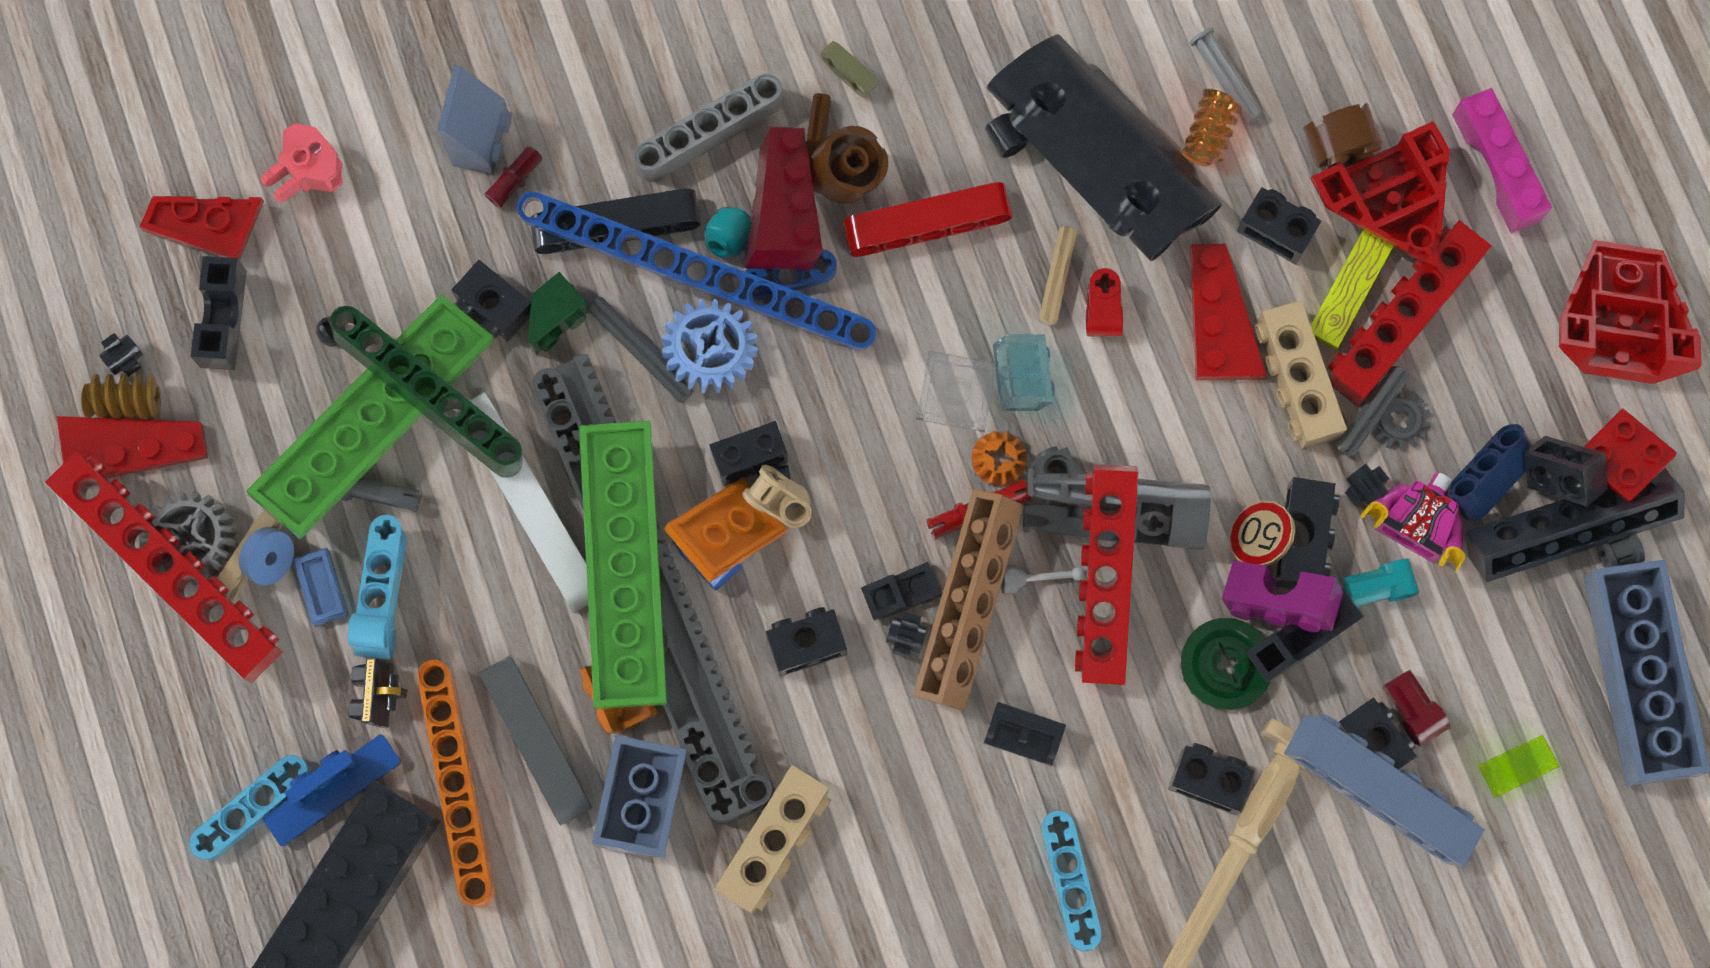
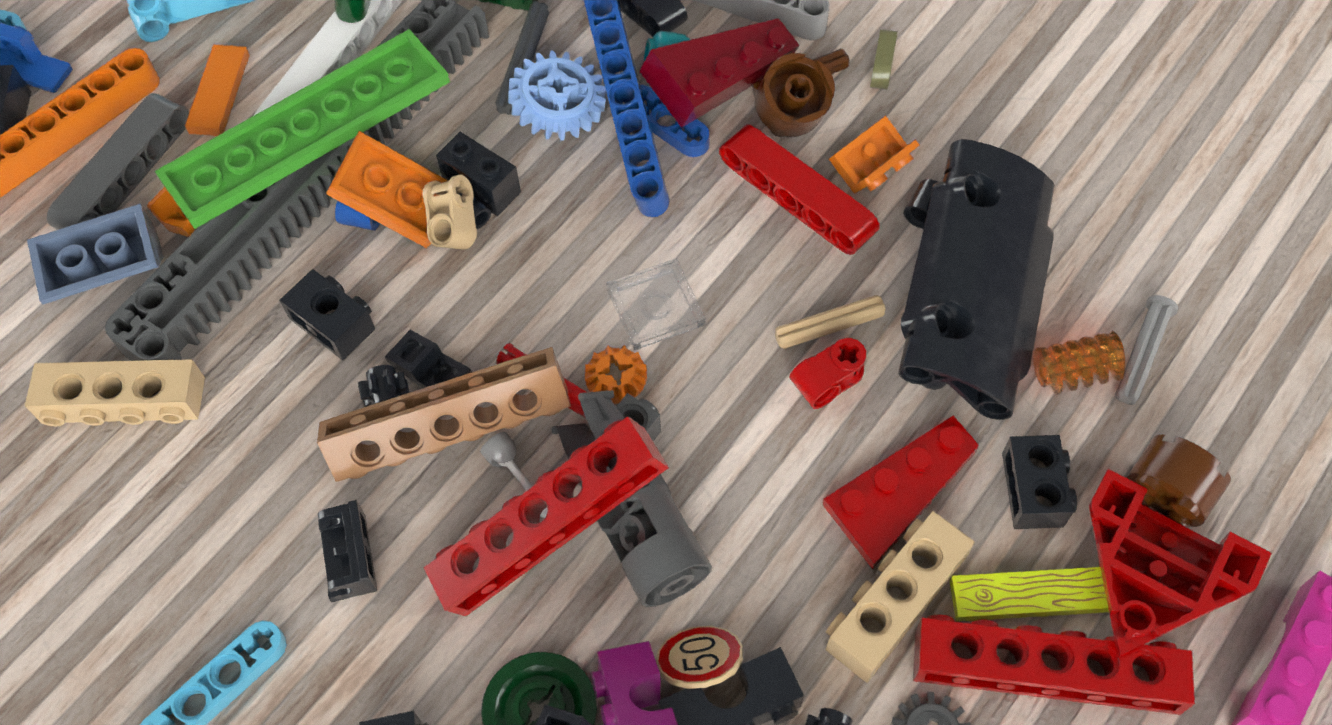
camera: 60 degrees right, 15 degrees down
black hips [348,658,408,728] -> none
clear light blue brick [993,334,1055,411] -> none
dark grey axle [1337,366,1409,457] -> none
none -> orange tile [185,44,250,136]
none -> orange bracket [829,116,920,194]

